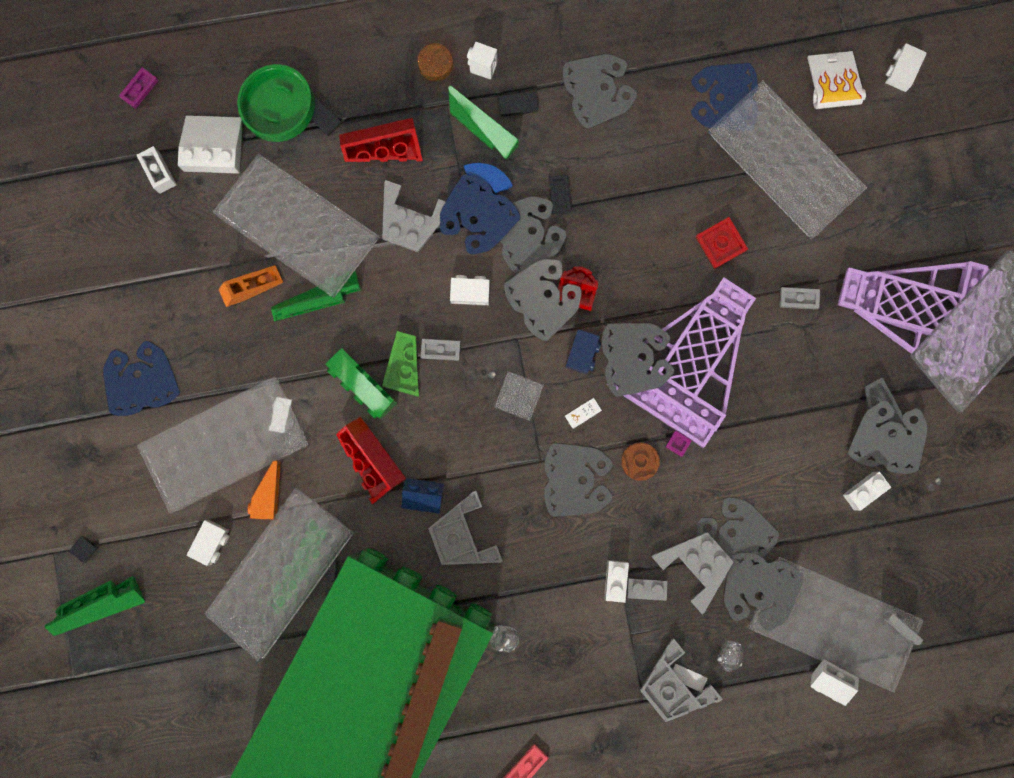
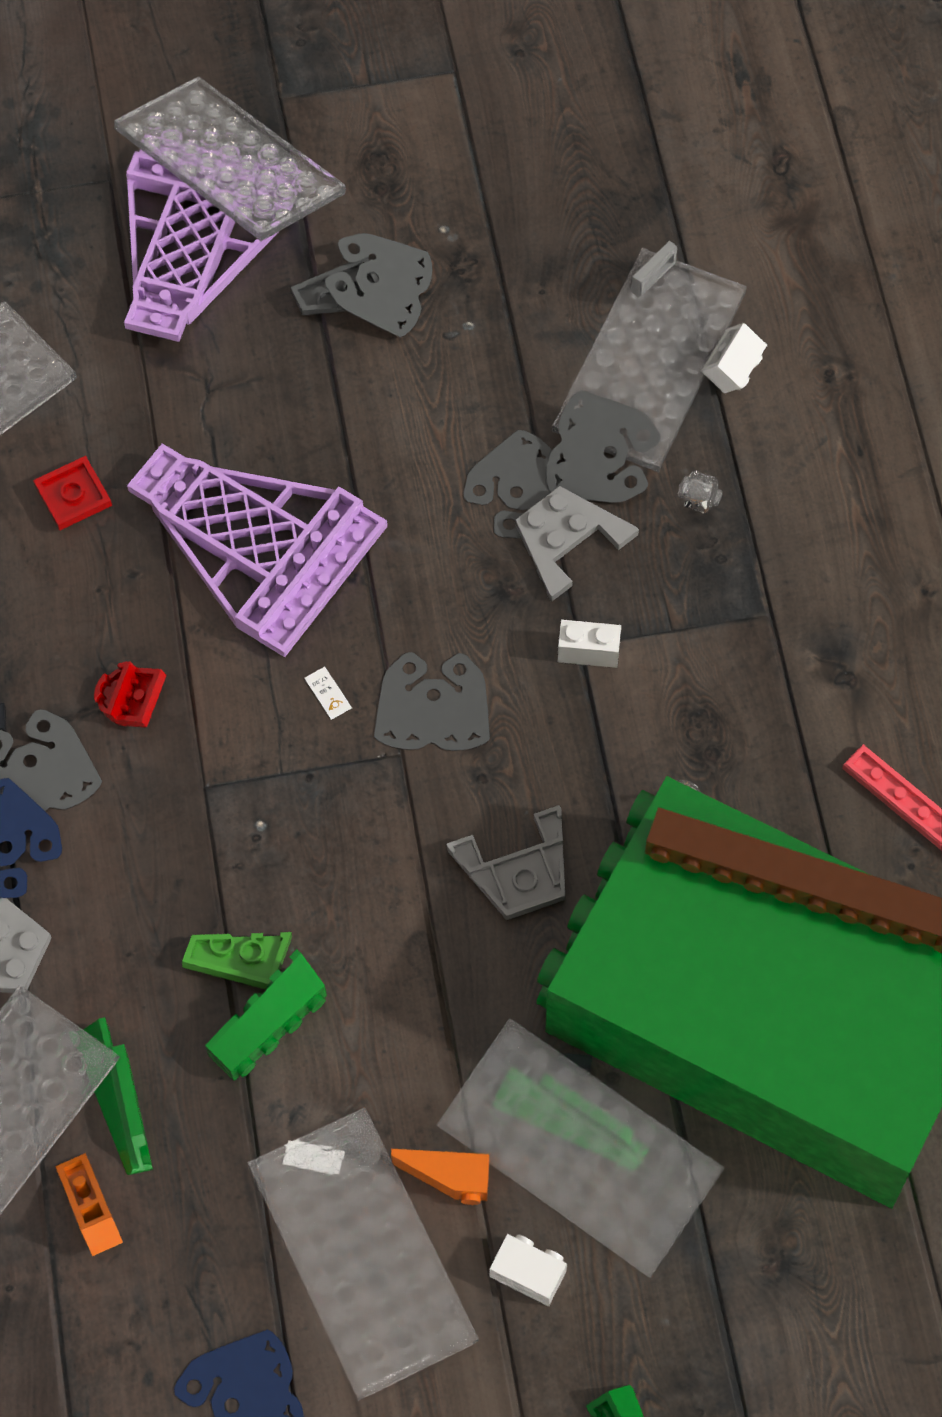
camera: 90 degrees left, 20 degrees down
red wedge [336,417,406,504] -> none
dark blue brick [401,478,444,514] -> none
light grey plate [421,339,460,361] -> none
white brick [450,275,490,305] -> none
clear plate [494,372,544,421] -> none
dark grey piece [504,259,582,341] -> none
dark blue brick [565,329,602,374] -> none
dark grey piece [602,323,674,397] -> none
dark orange tile [621,443,660,481] -> none
light grey plate [627,578,668,601] -> none
light grey wing [640,638,723,722] -> none
magenta plate [665,430,692,457] -> none
white sticker [673,664,708,692] -> none
light grey plate [779,287,820,309] -> none
white brick [843,472,891,511] -> none

